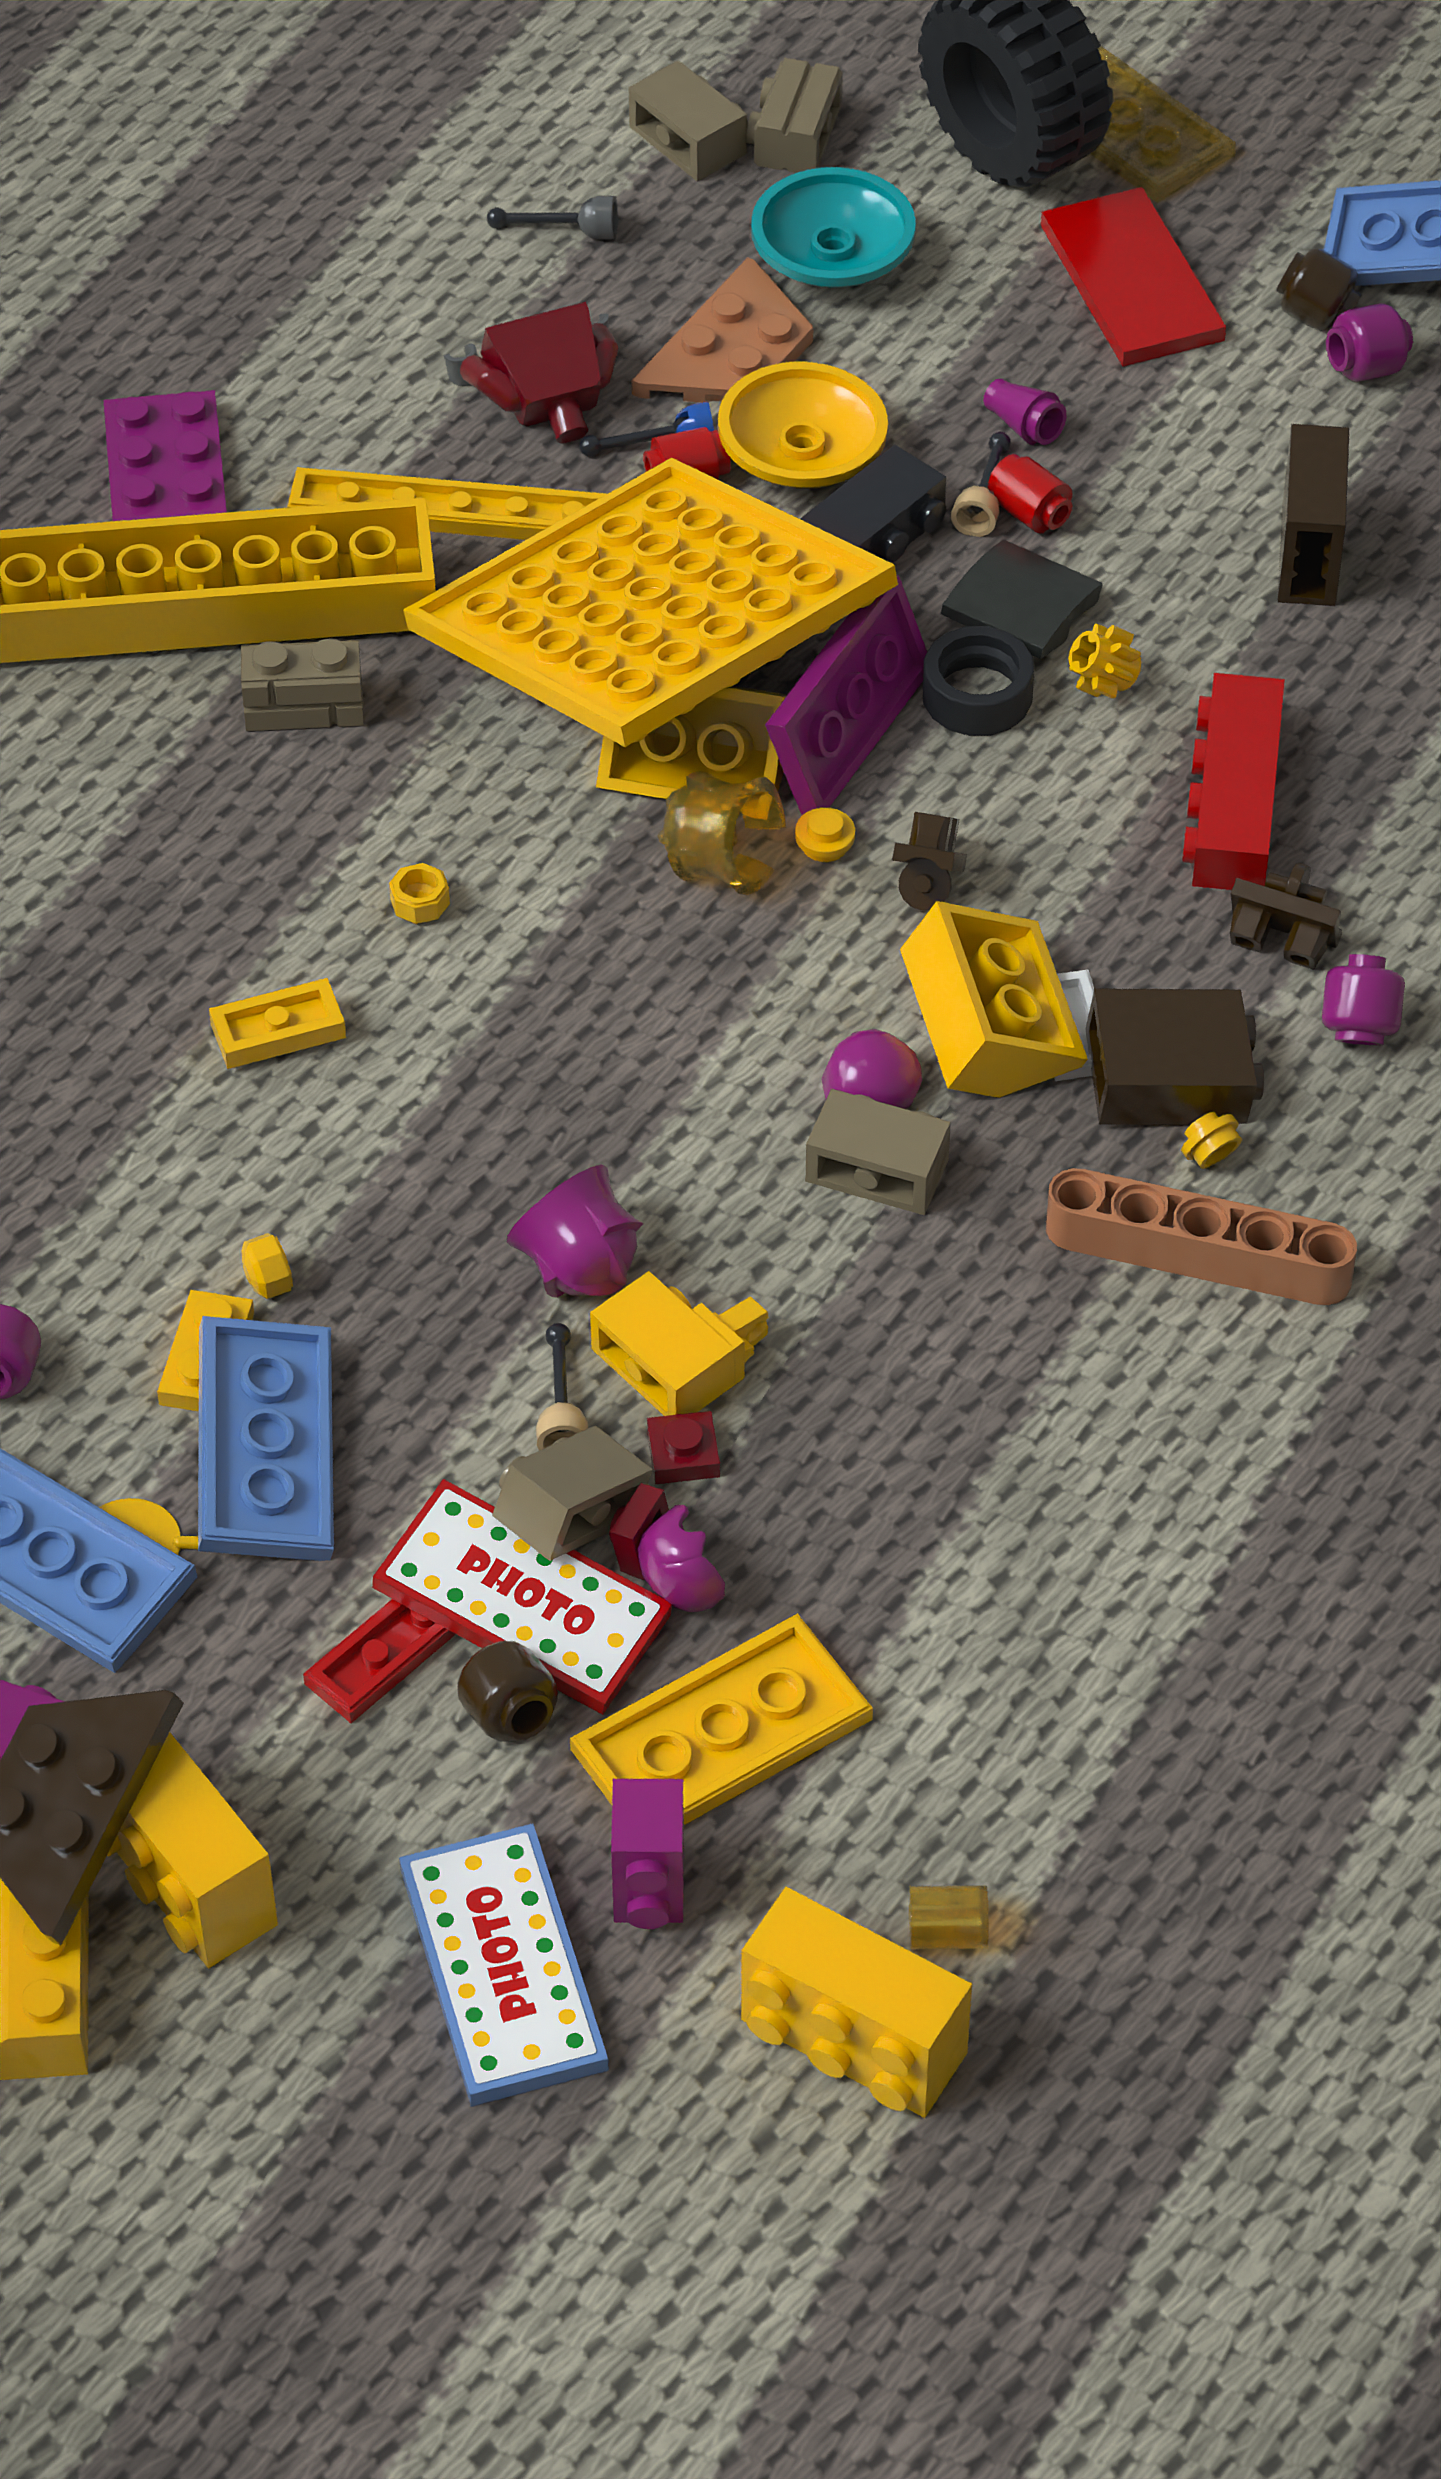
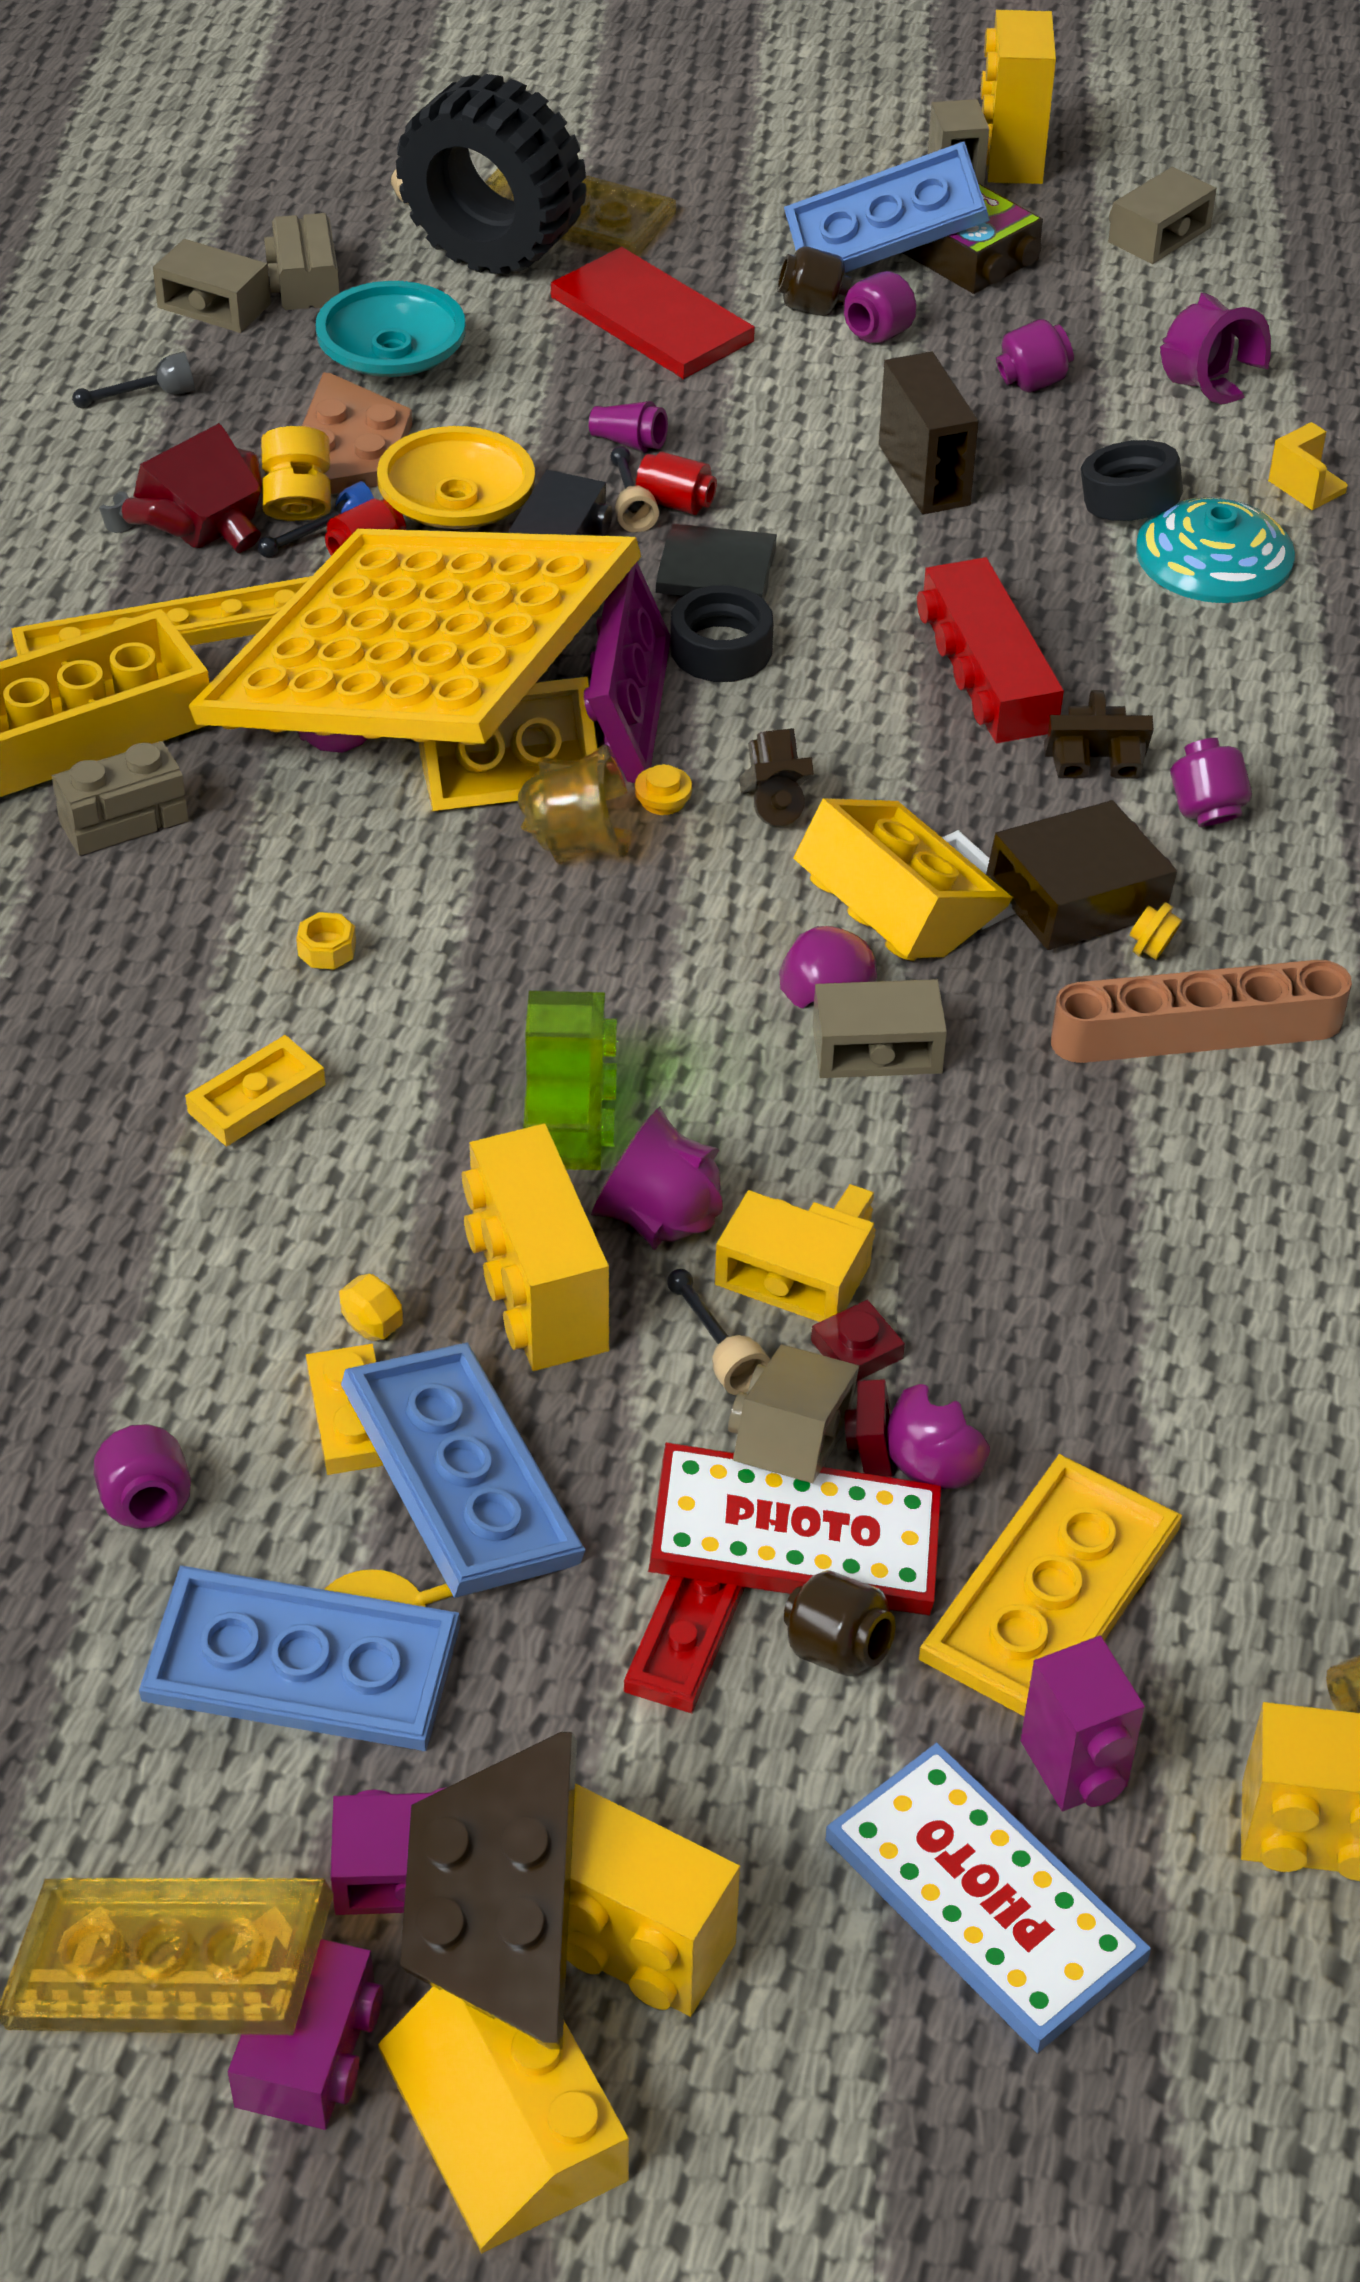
camera: 25 degrees left, 5 degrees down
yellow gear [1069,623,1141,699] -> none
none -> yellow wheel [261,426,331,521]
none -> yellow brick [462,1123,609,1371]
none -> clear neon green brick [523,991,617,1170]

